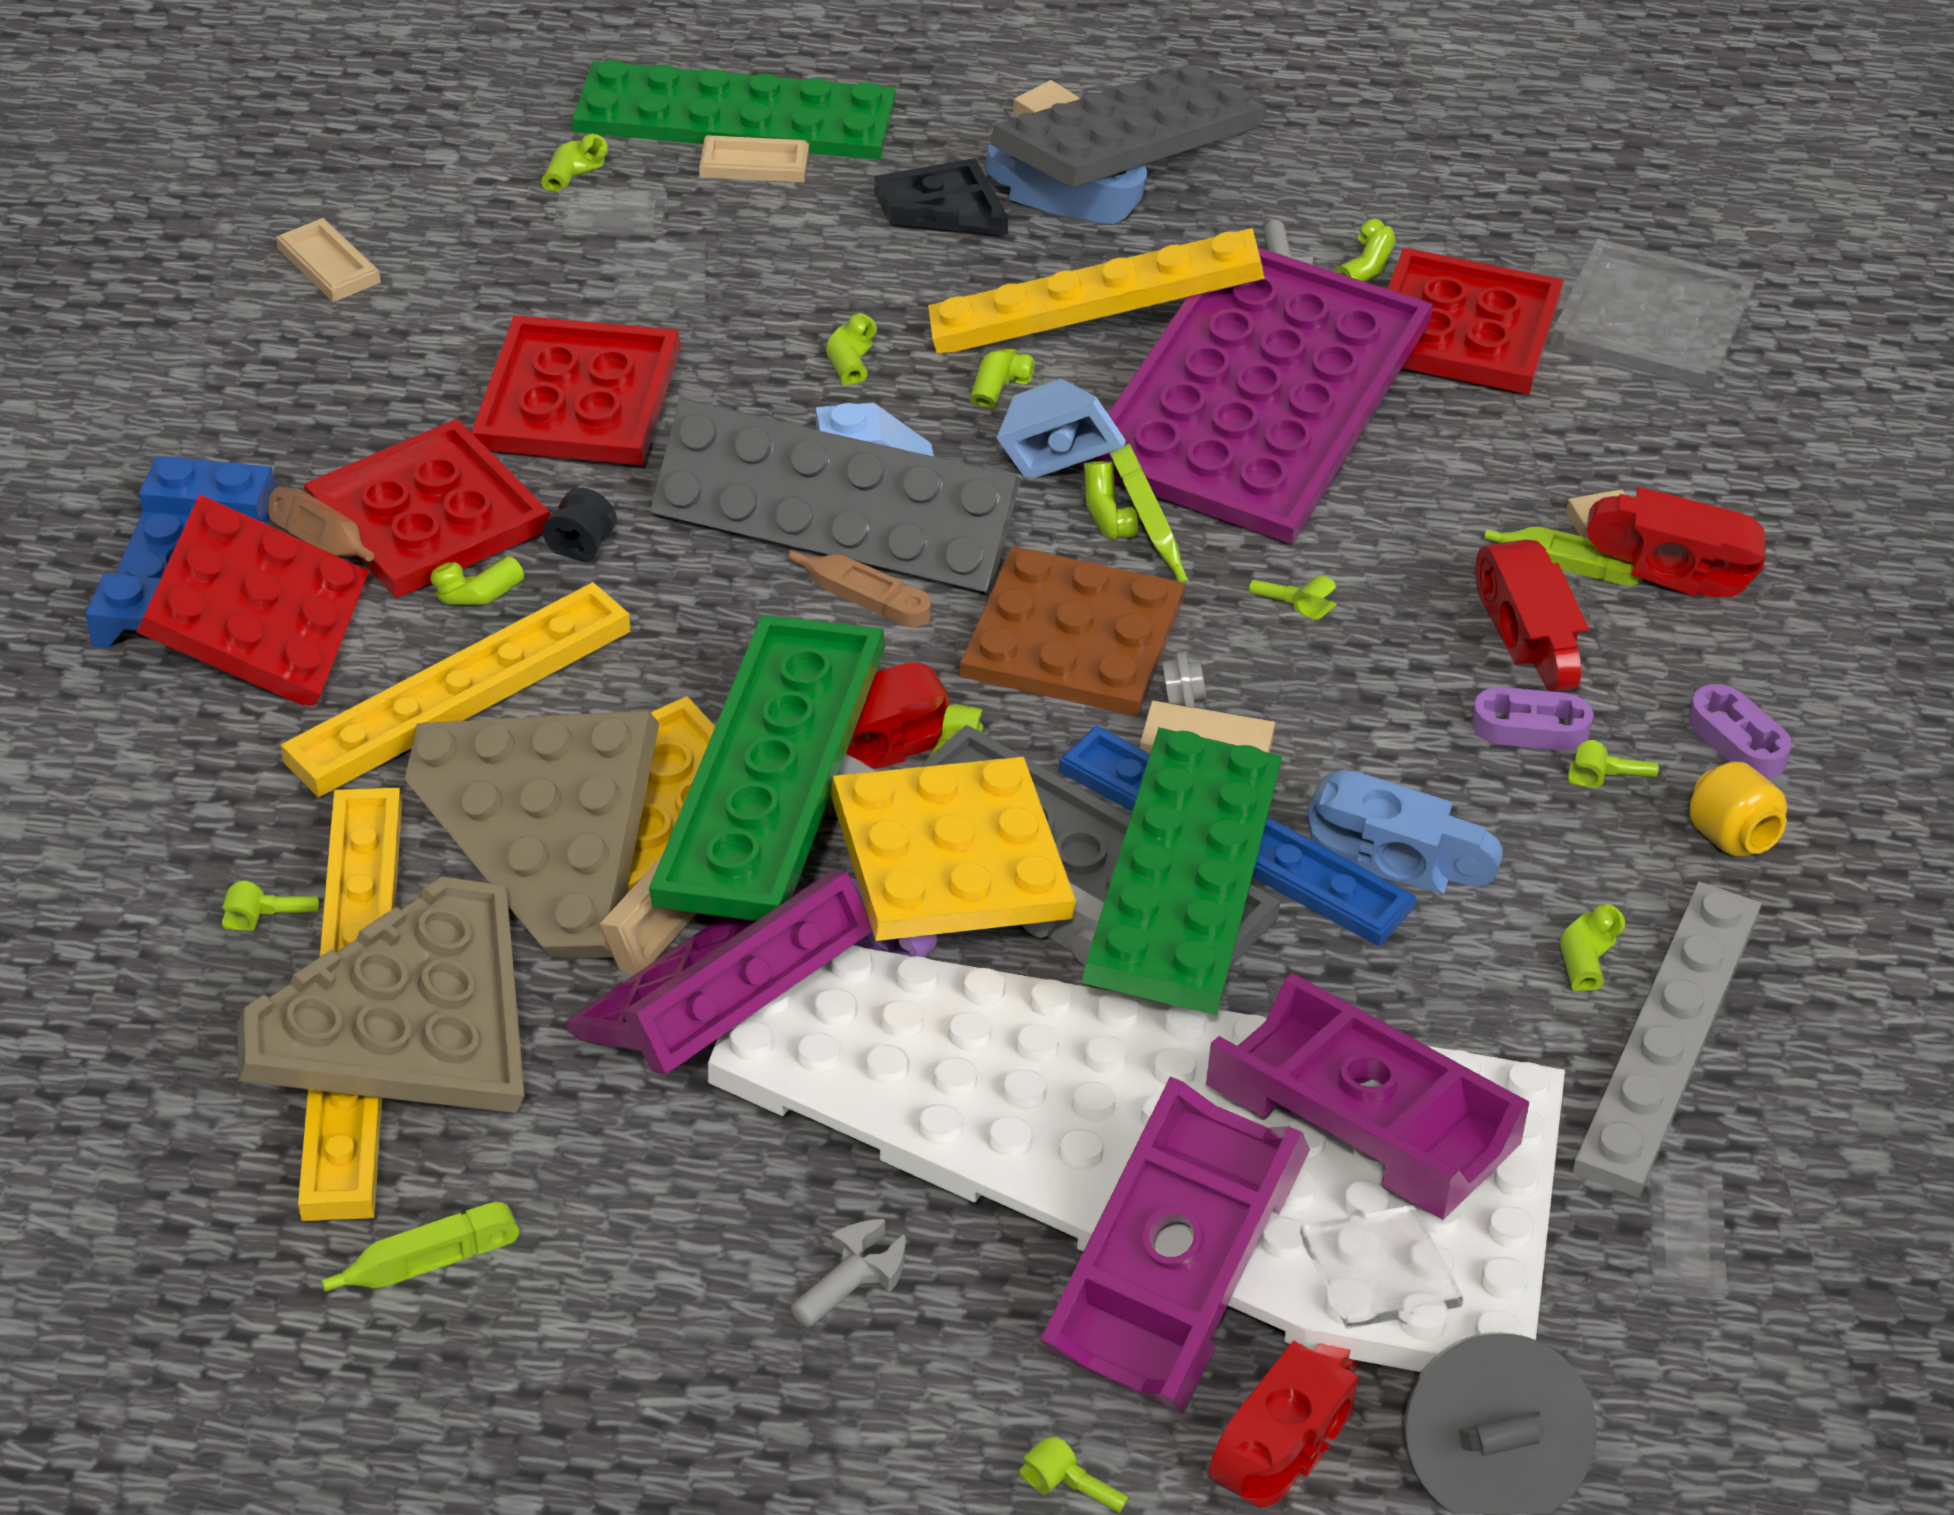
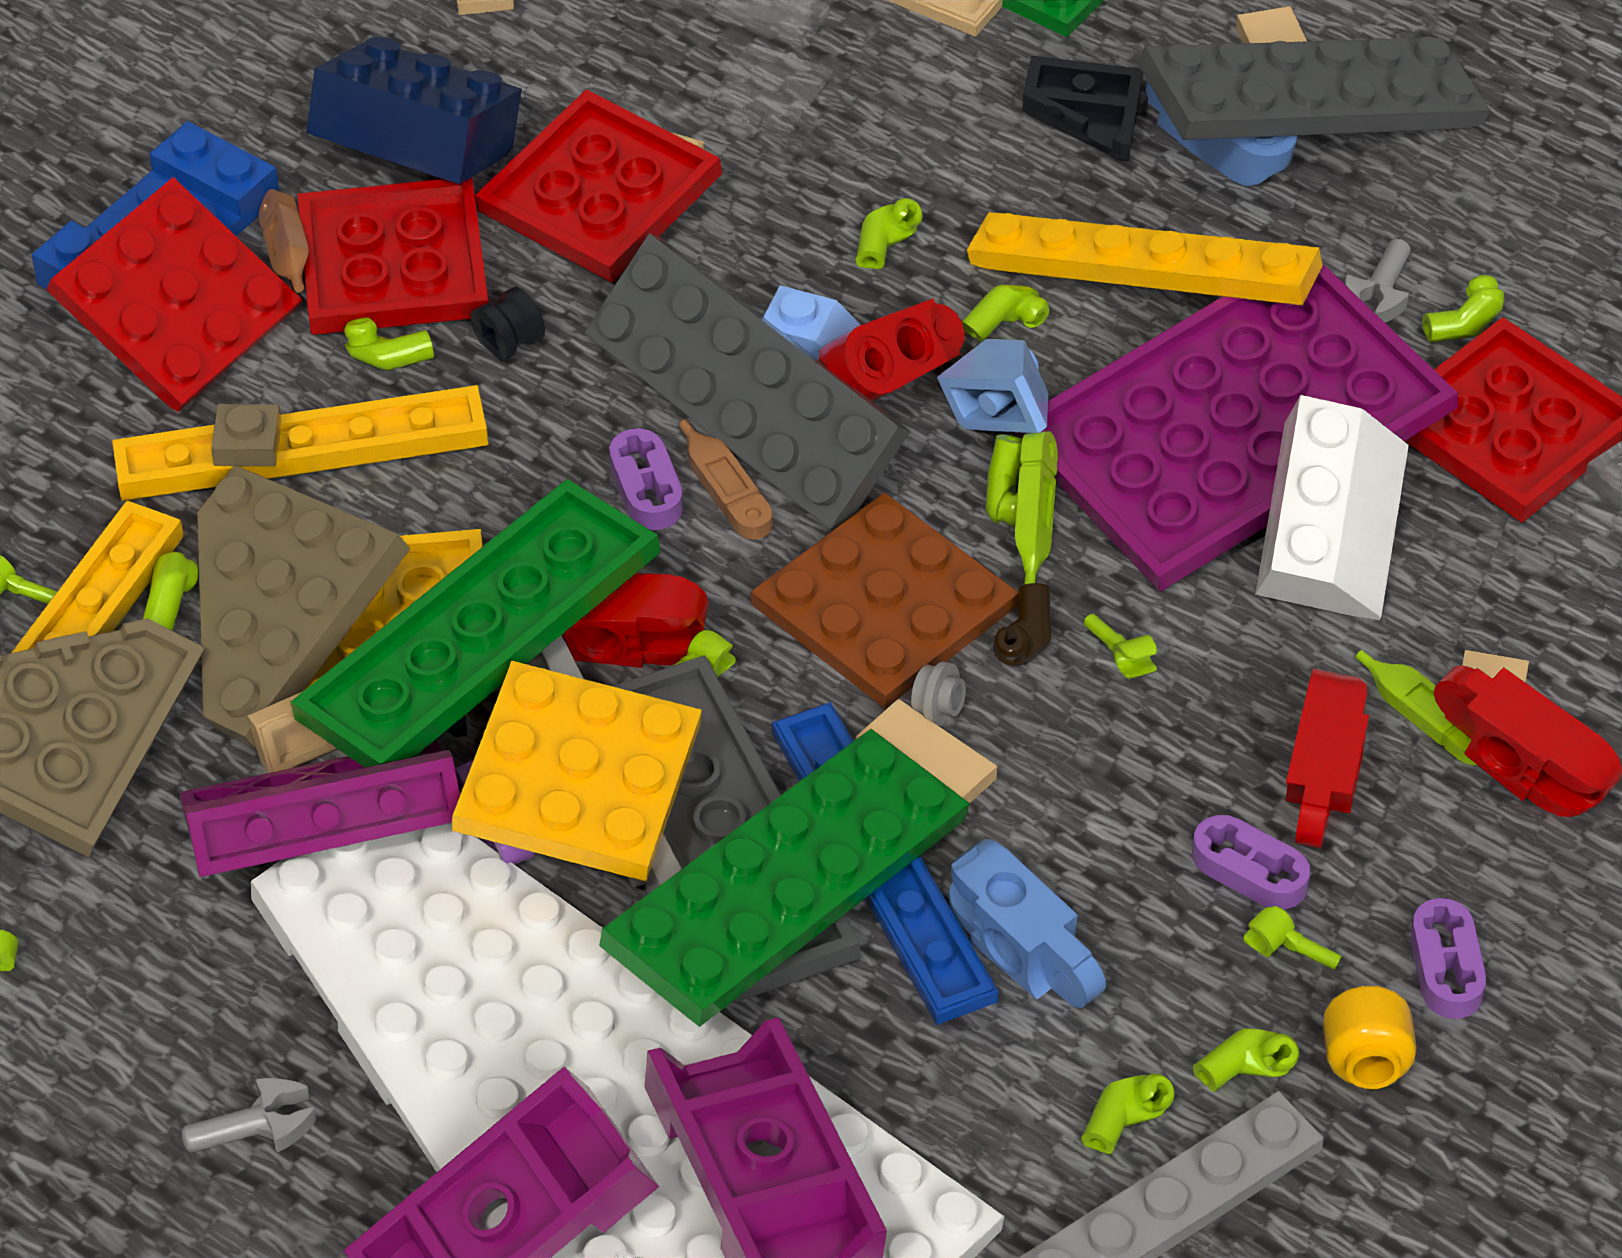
camera: 30 degrees right, 5 degrees up
none -> lime arm [143,552,199,631]
none -> dark tan plate [211,404,281,466]
none -> dark blue brick [306,37,522,184]
none -> medium lavender beam [609,428,683,530]
none -> red piece [819,298,965,402]
none -> dark brown arm [993,583,1051,666]
none -> lime arm [1193,1028,1299,1092]
none -> white slope [1255,395,1409,620]

